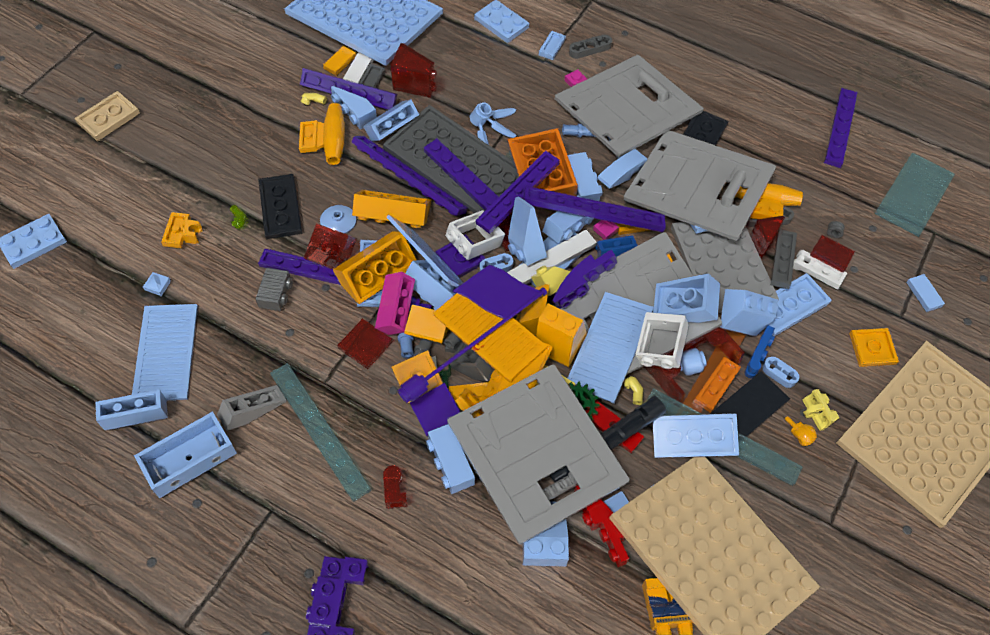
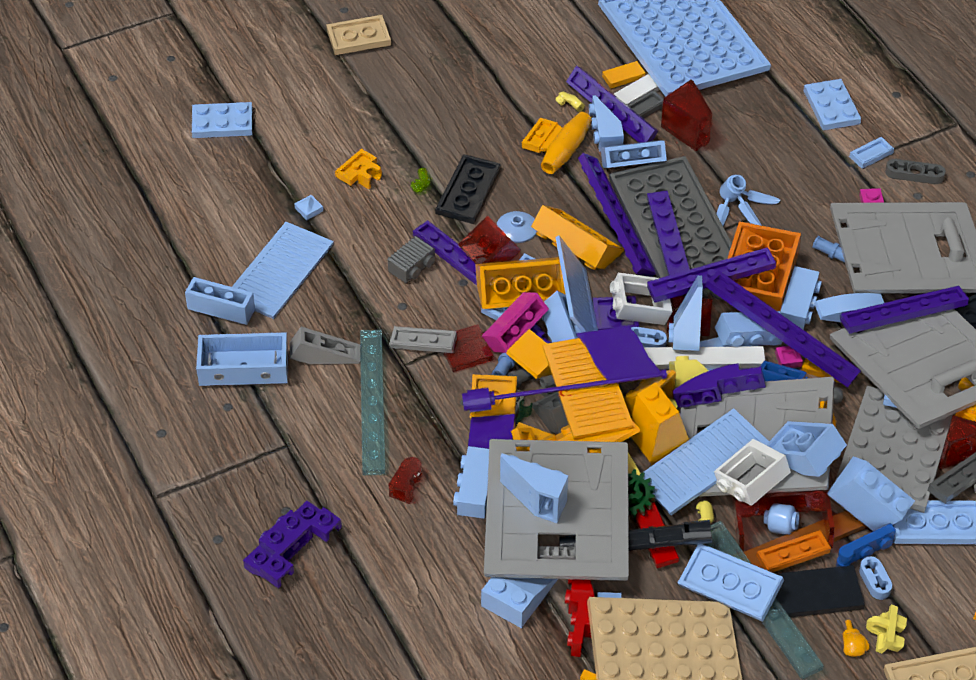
camera: 35 degrees right, 10 degrees down
none -> light grey tile [389,326,458,353]
none -> light blue slope [500,453,568,523]
none -> dark purple plate [840,285,969,334]

